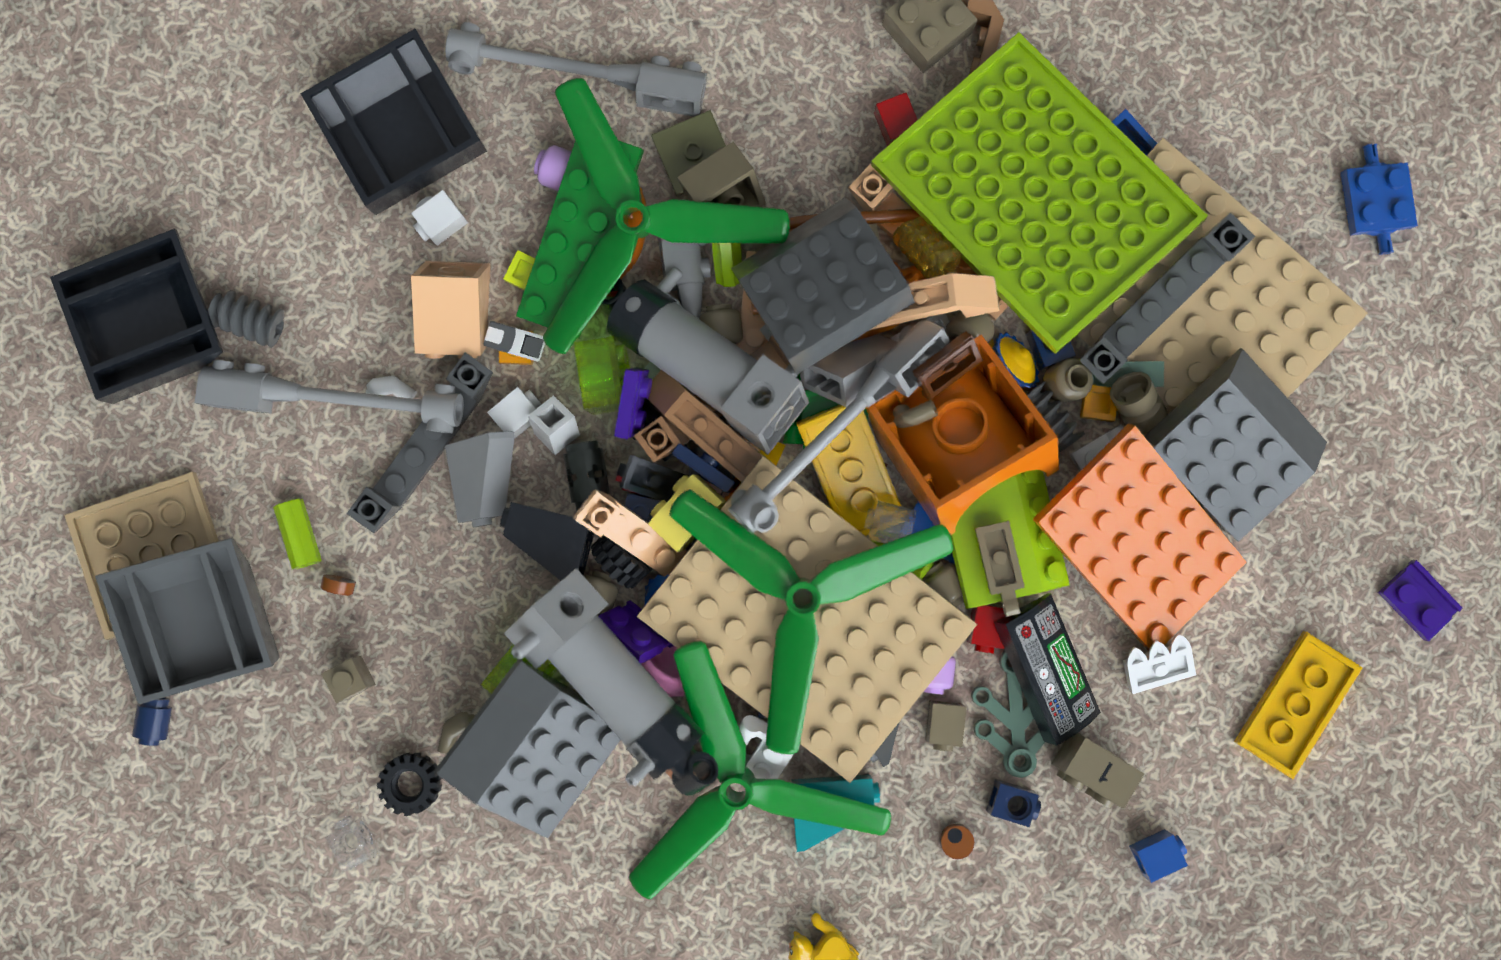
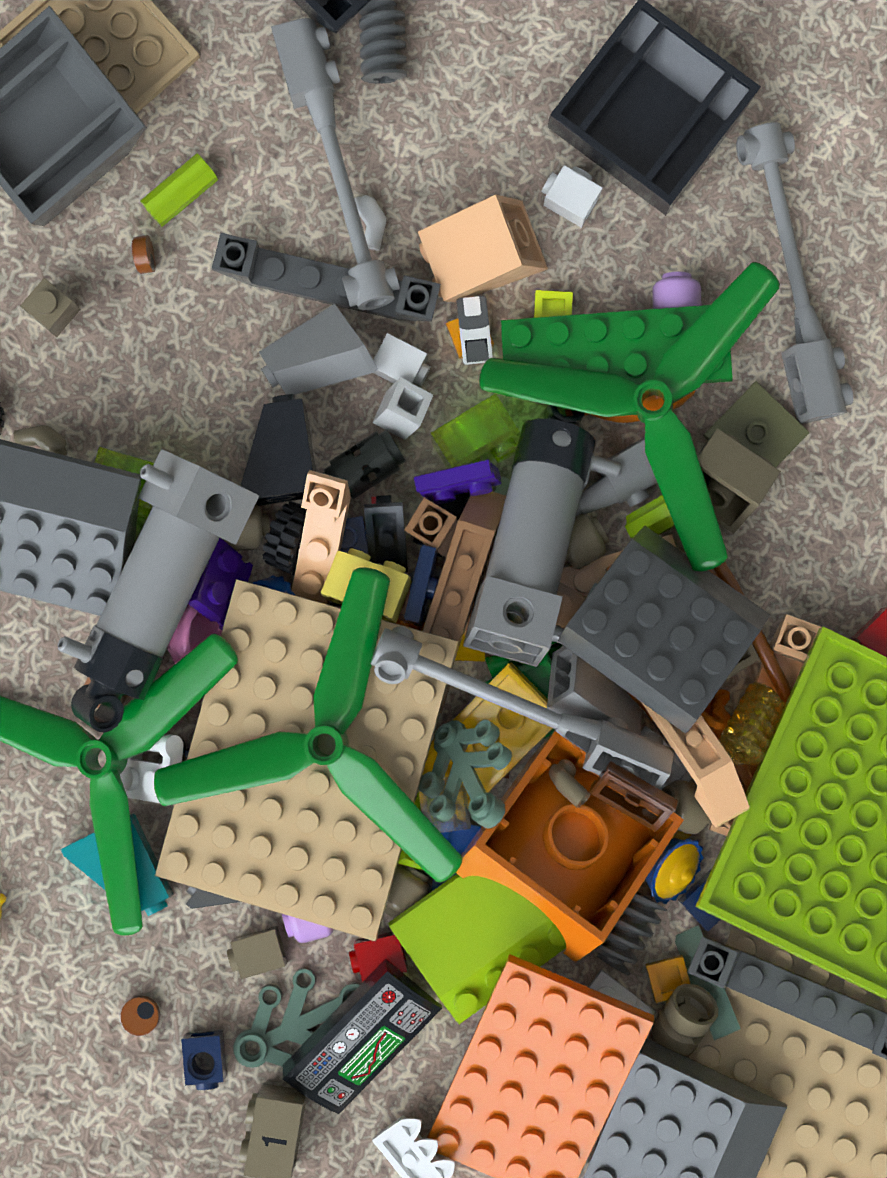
camera: 65 degrees right, 0 degrees up
dark tan plate [974,521,1025,616] -> none
dark tan head [1043,358,1093,403] -> none
none -> sand green plant [418,720,512,829]

